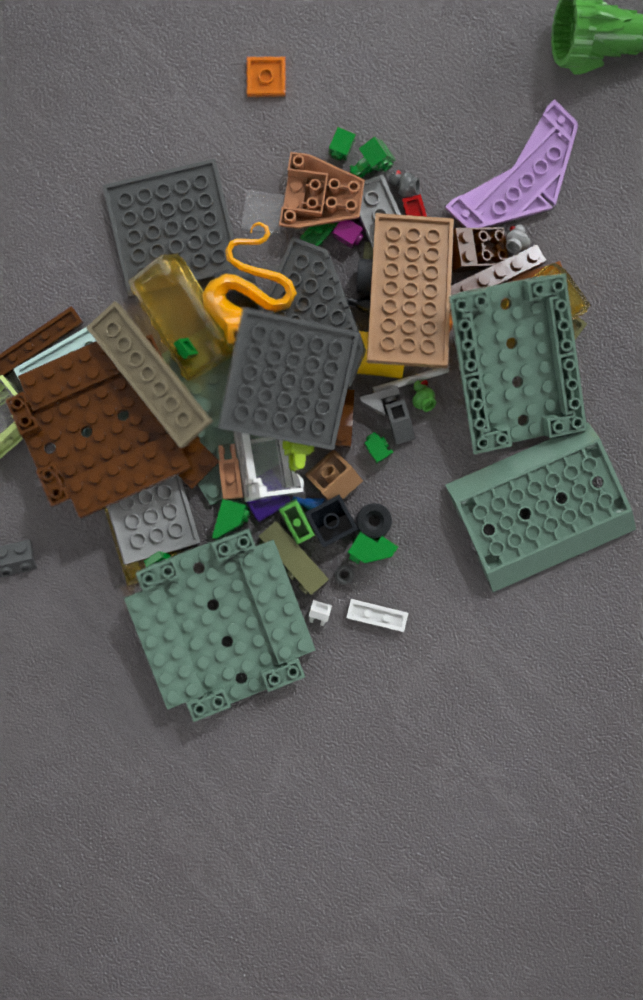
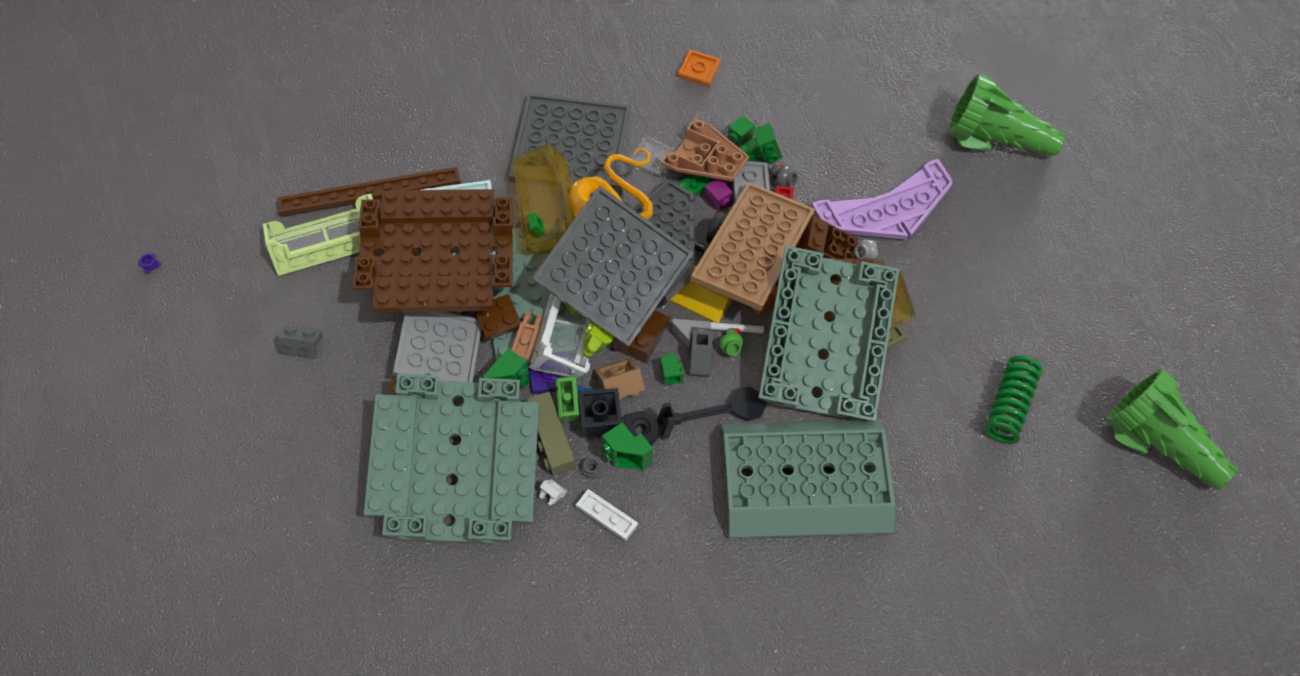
camera: 15 degrees right, 25 degrees down
dark tan plate [86,301,213,448] -> none
none -> black piece [657,386,767,439]

